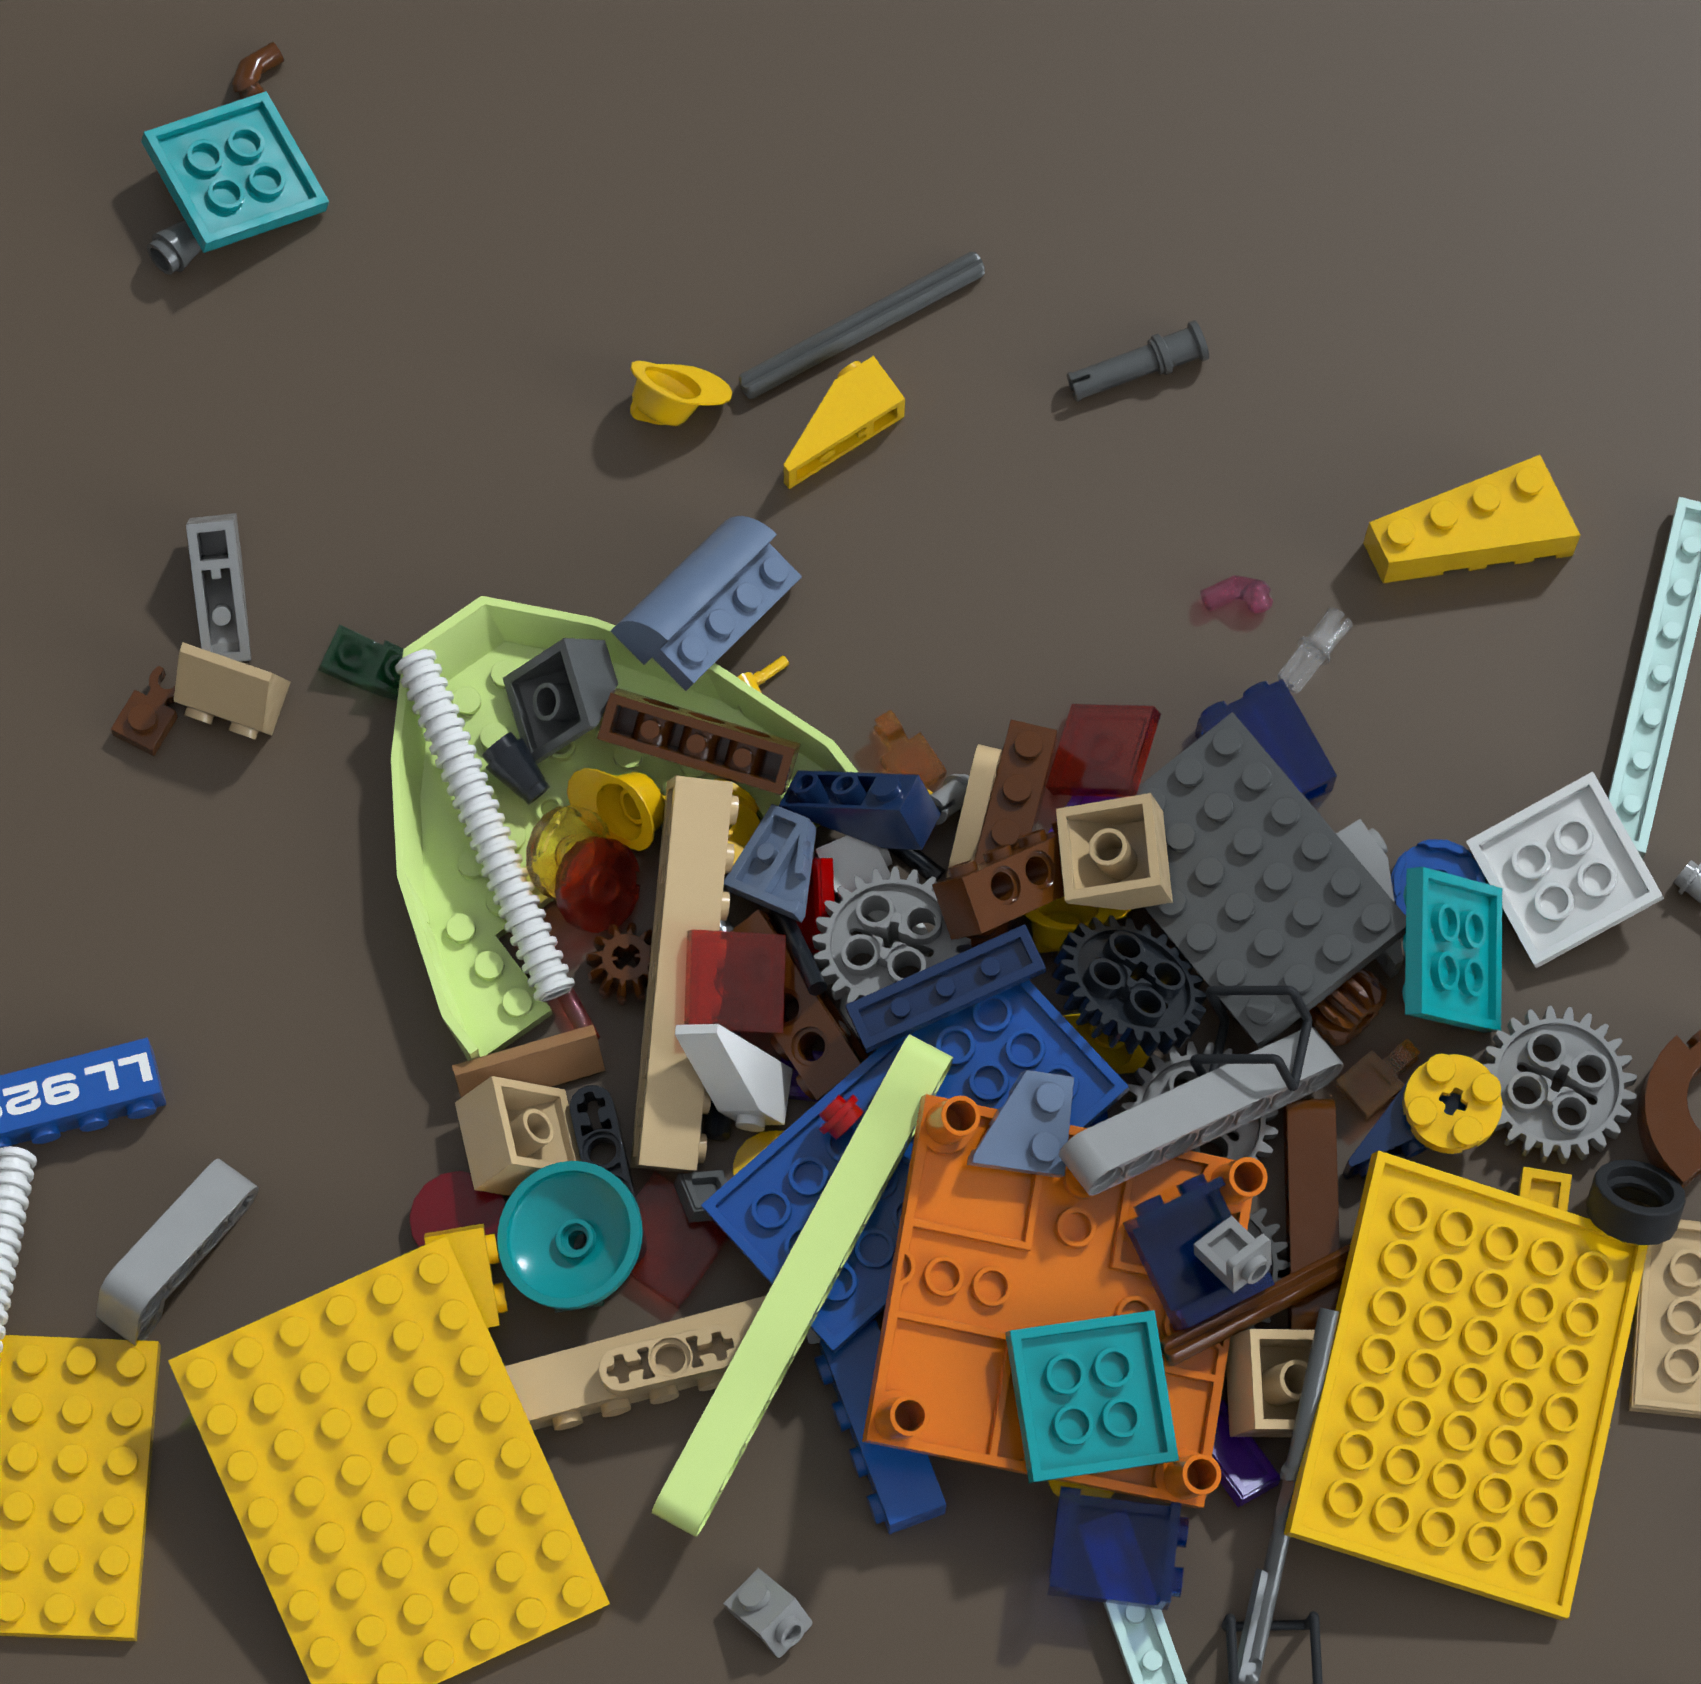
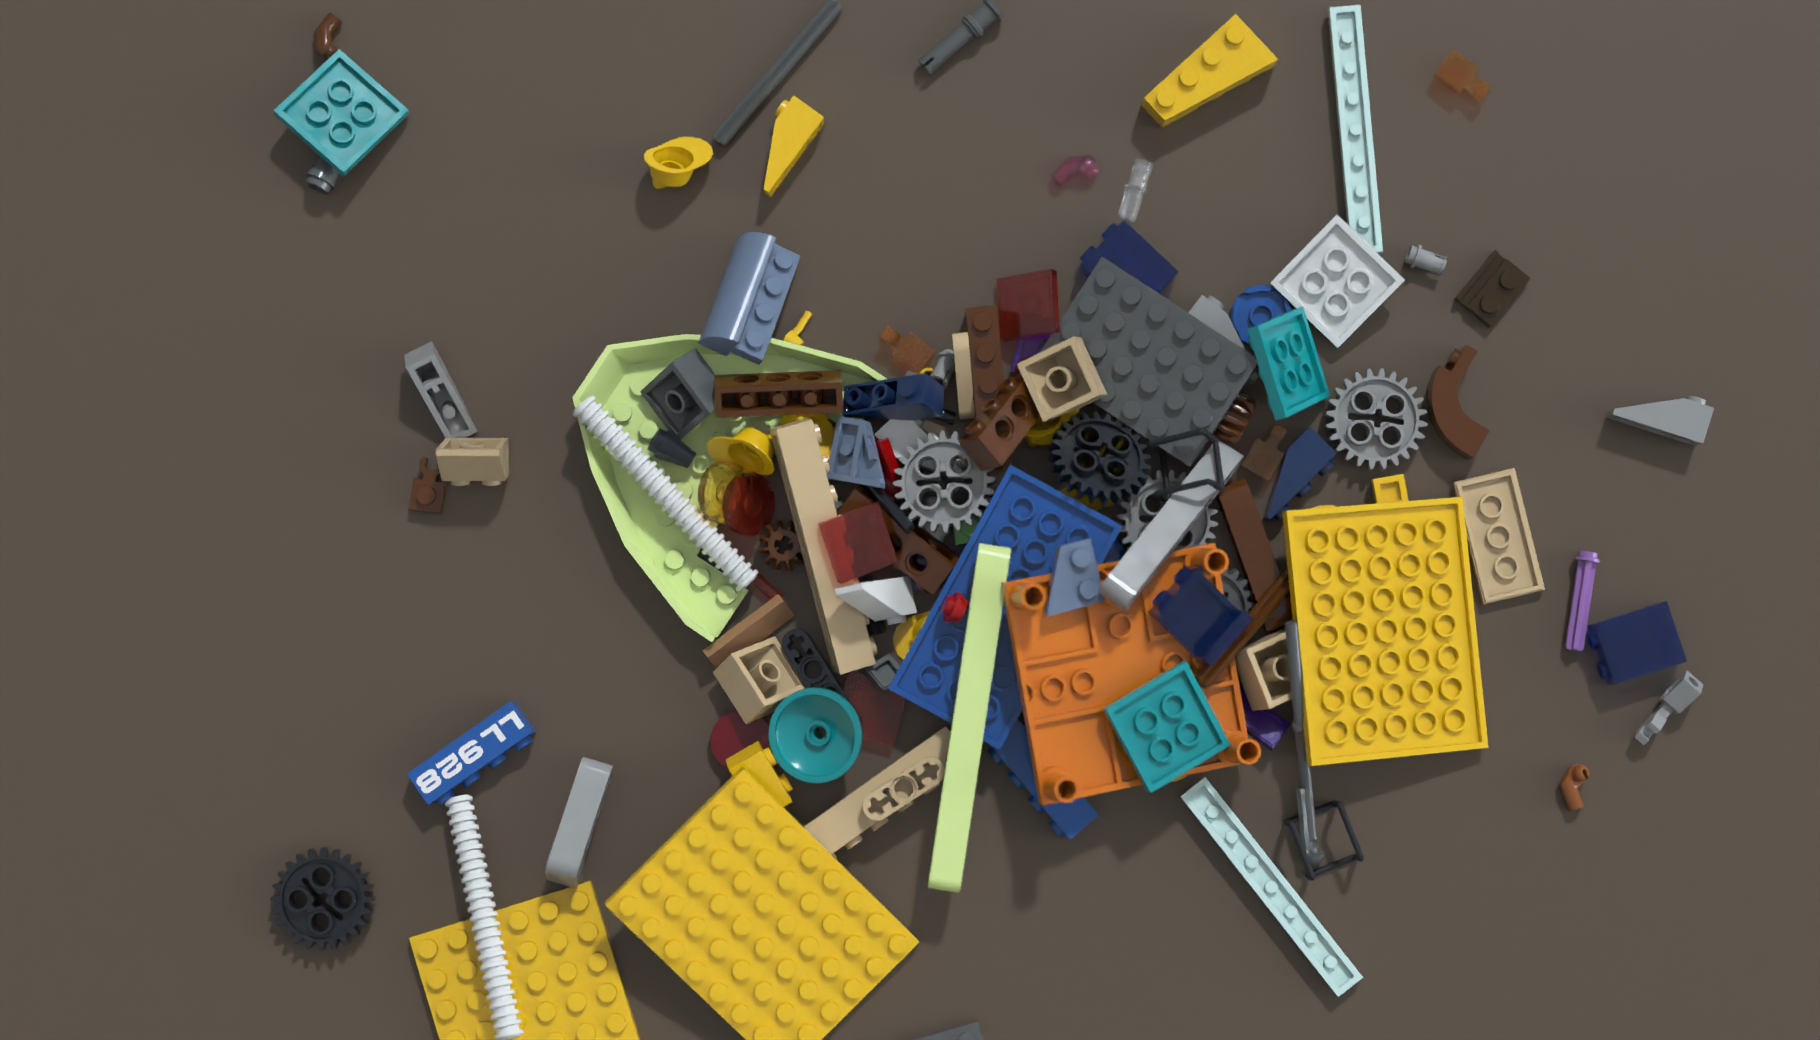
camera: 15 degrees left, 15 degrees up
clear green slope [318,624,403,701] -> none
light grey bracket [723,1568,813,1658] -> none
dark blue plate [845,924,1046,1053] -> none
clear blue panel [1047,1486,1189,1610] -> none
light grey bracket [1194,1215,1272,1293] -> none
yellow plate [1402,1053,1503,1154] -> none
black tyre [1586,1160,1686,1245] -> none

